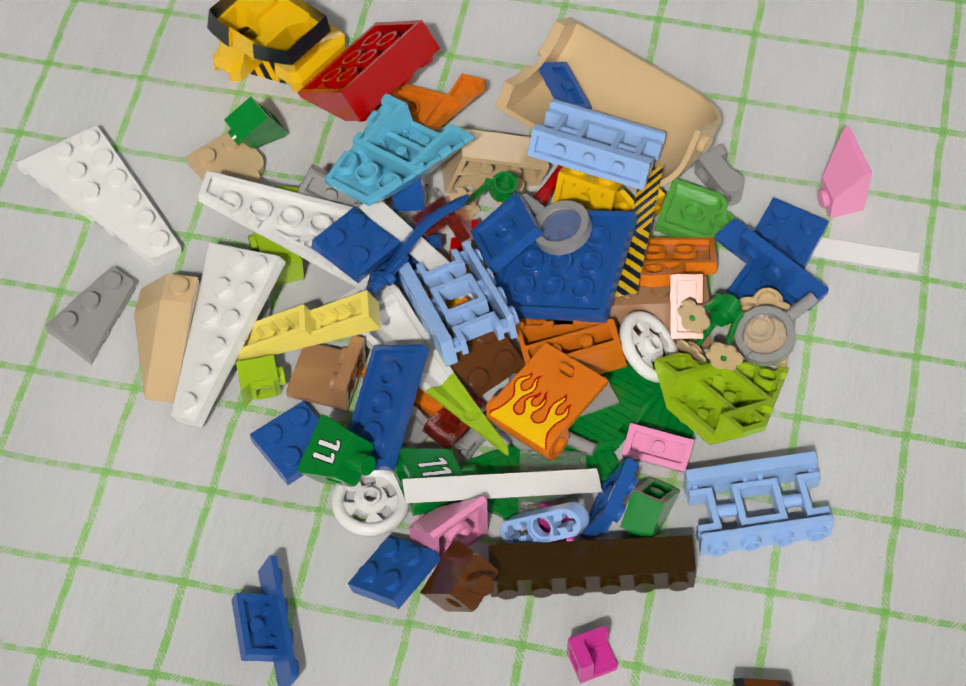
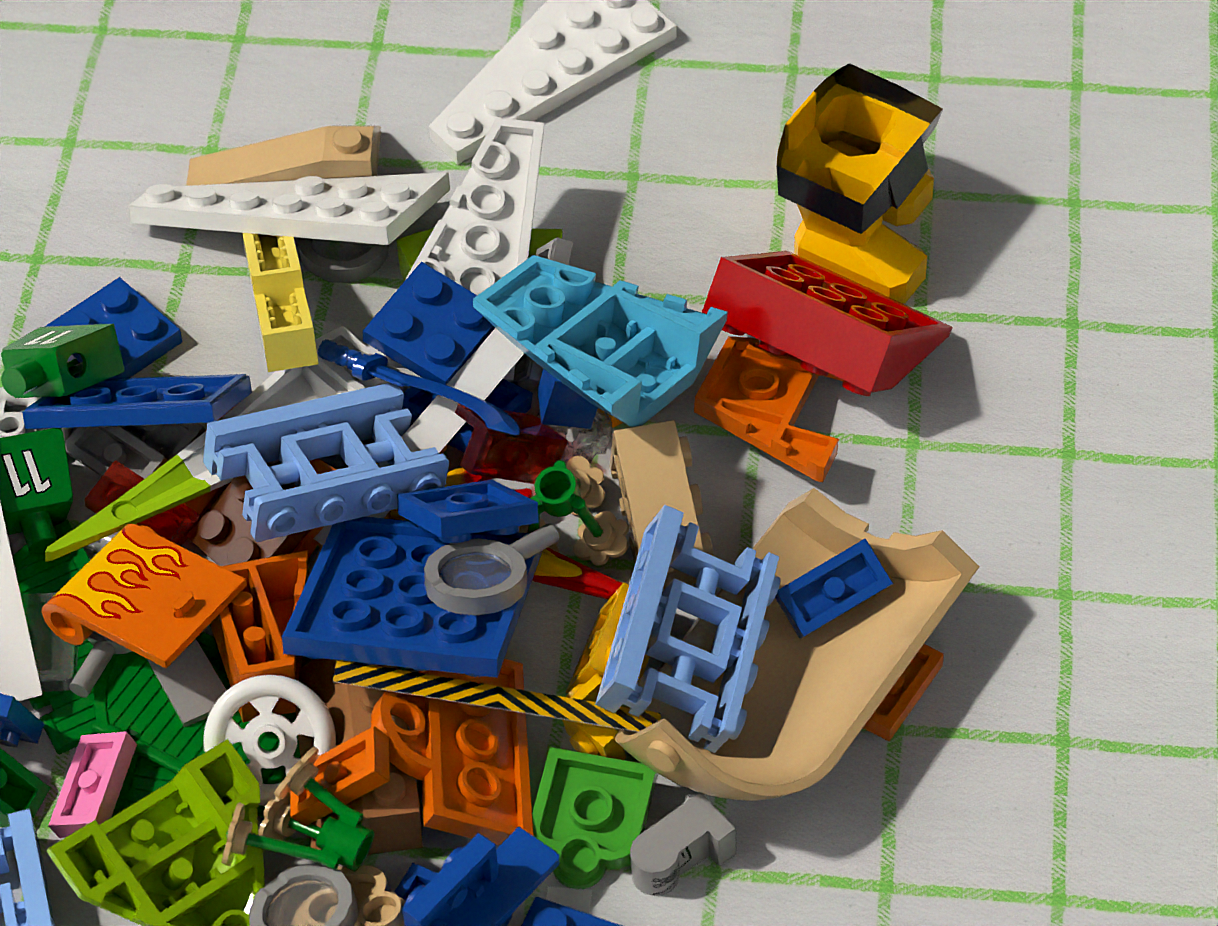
camera: 85 degrees right, 5 degrees down
light grey wing [45,265,136,365] -> none
tan plate [186,132,265,184] -> none
green slope [224,96,289,149] -> none
lime window [236,355,286,408] -> none
medium nougat bracket [286,335,366,411] -> none

